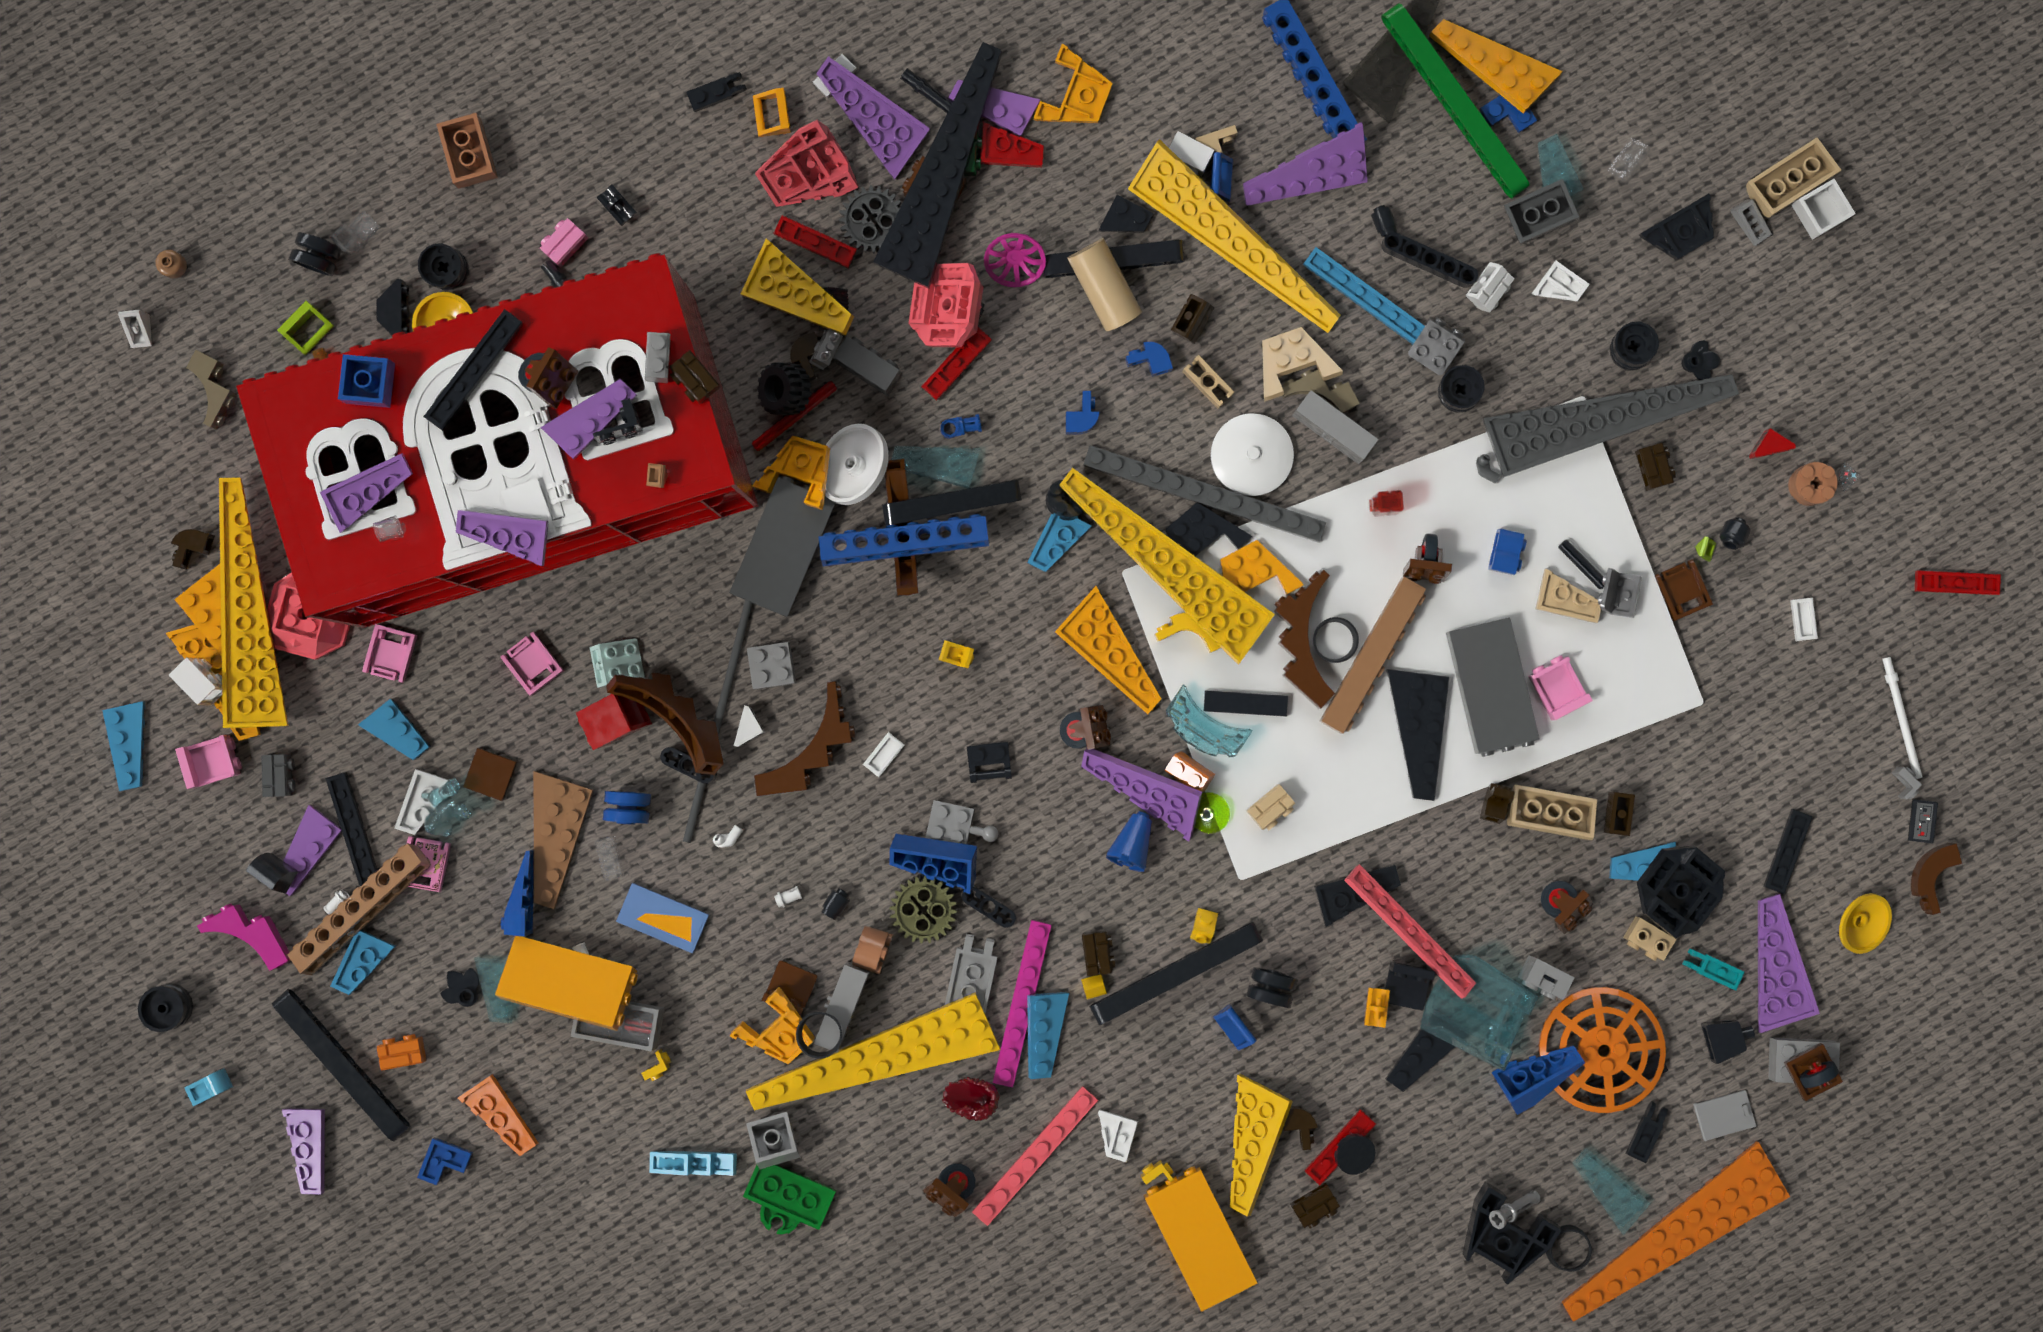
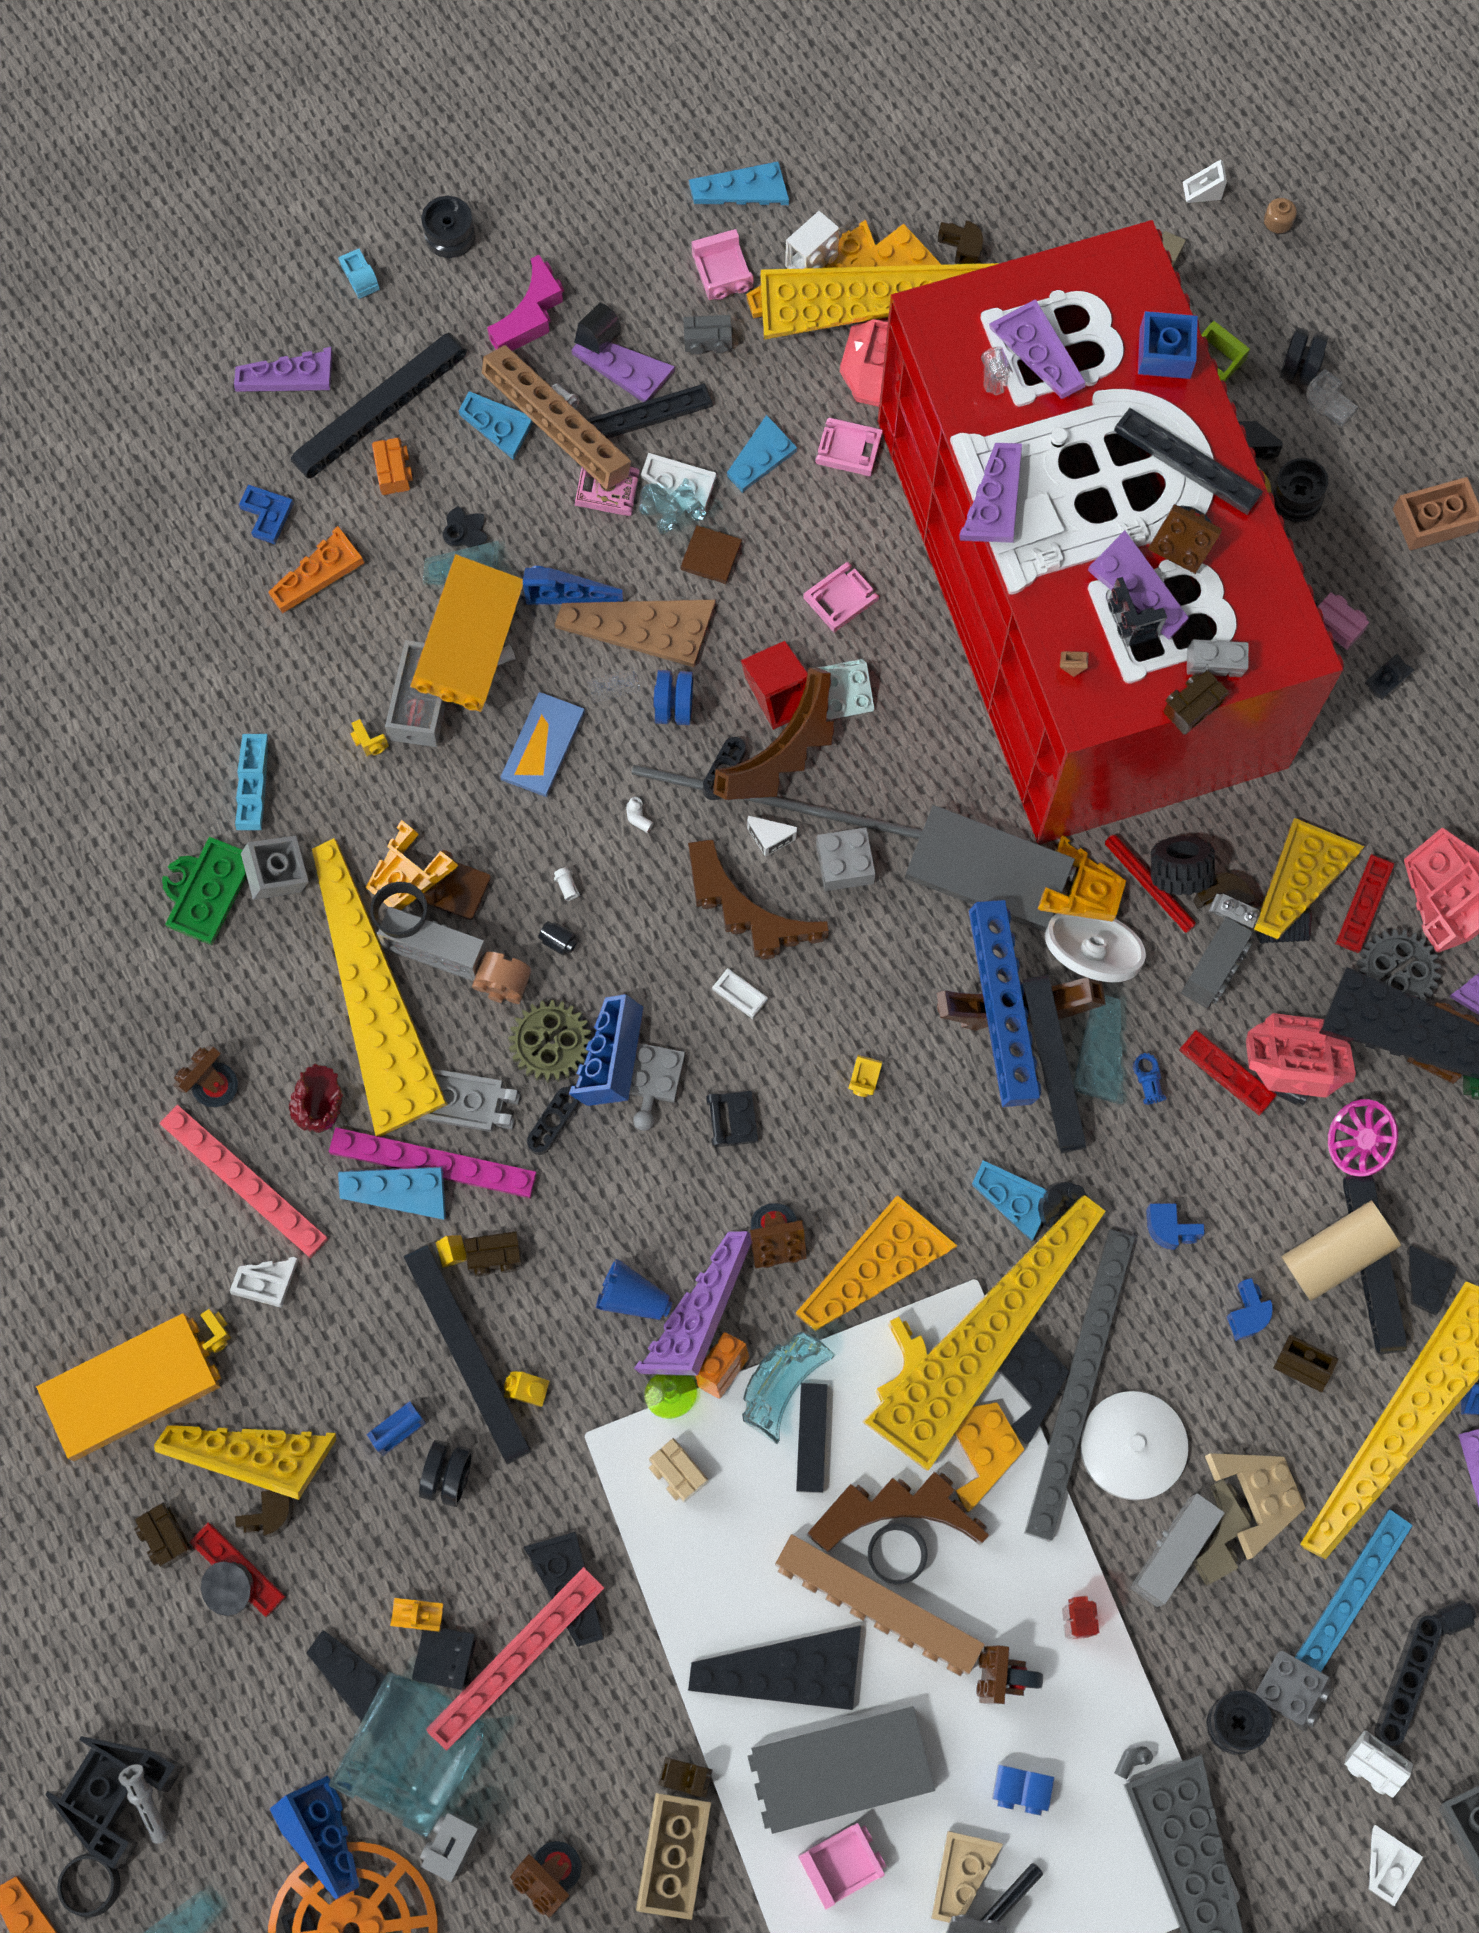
camera: 85 degrees right, 15 degrees down
tan piece [1183,355,1234,409] -> none

